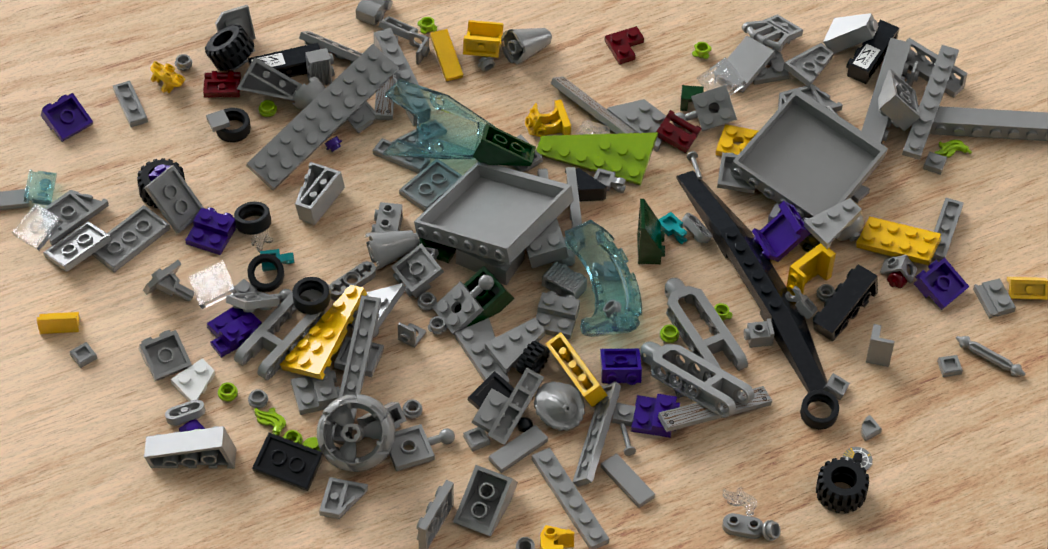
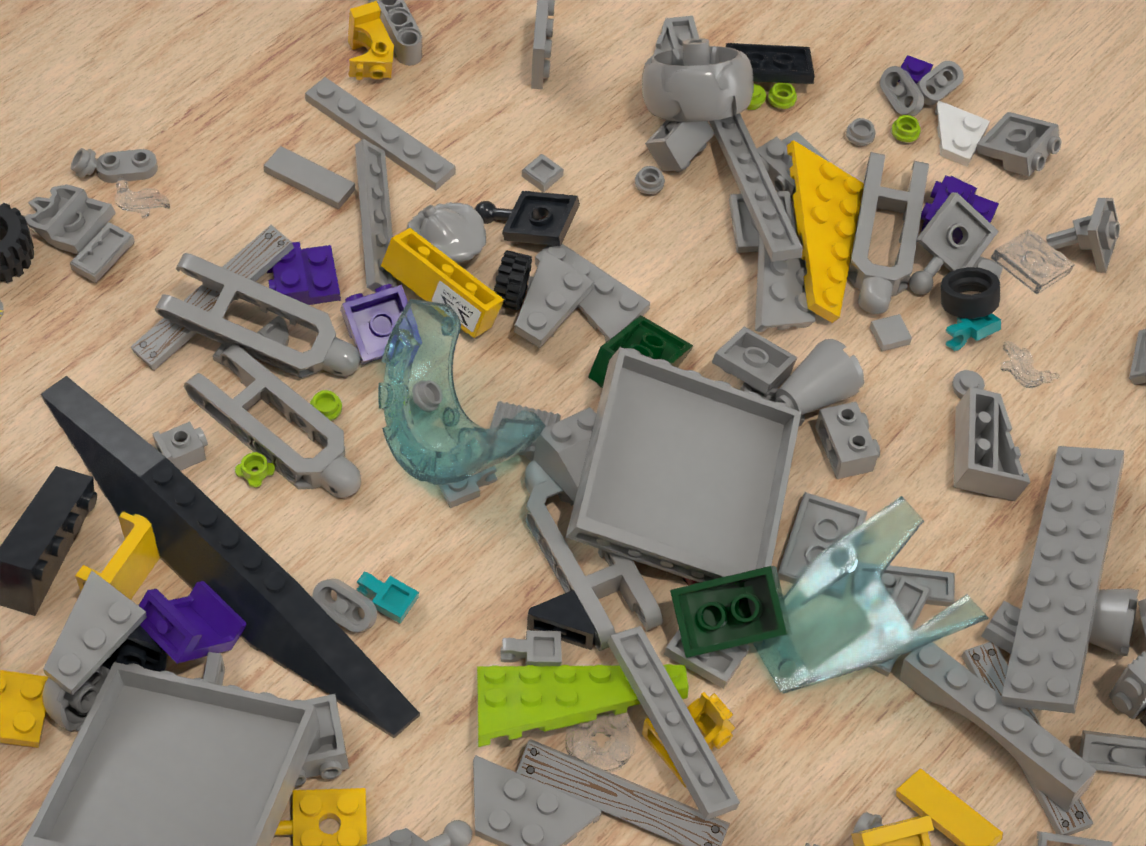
camera: 155 degrees right, 5 degrees up
light grey tile [70,342,97,368] -> none
light grey wedge [144,426,236,469] -> none
dark purple plate [185,207,236,255] -> none
black tyre [234,201,271,235] -> none
lime piece [255,408,286,436] -> none
black tyre [292,277,330,315] -> none
dark purple plate [324,136,342,152] -> none
light grey beam [330,261,376,301] -> none
light grey plate [389,424,455,471] -> none
light grey bracket [398,323,426,348] -> none
light grey bracket [409,31,430,65] -> none
light grey plate [418,292,437,310] -> none
light grey plate [428,316,447,335] -> none
light grey plate [432,275,494,335] -> none
light grey slope [453,465,518,537] -> none
light grey plate [472,388,509,433] -> none
light grey slope [488,368,544,445] -> none
light grey tile [489,425,548,473] -> none
light grey plate [535,291,580,339] -> none
light grey plate [612,402,636,427] -> none
light grey pin [620,423,636,456] -> none
dark green slope [637,199,665,265] -> none
dark red plate [656,110,702,153] -> none
light grey pin [687,151,702,180] -> none
light grey plate [785,286,818,320] -> none
black tyre [800,390,840,430] -> none
light grey plate [816,284,835,302] -> none
light grey tile [823,373,850,400] -> none
none -> light grey plate [25,184,116,254]
none -> light grey plate [70,222,135,283]
none -> light grey plate [607,626,740,821]
none -> light grey tile [870,314,912,351]
none -> light grey plate [880,66,924,116]
none -> light grey plate [952,370,985,399]

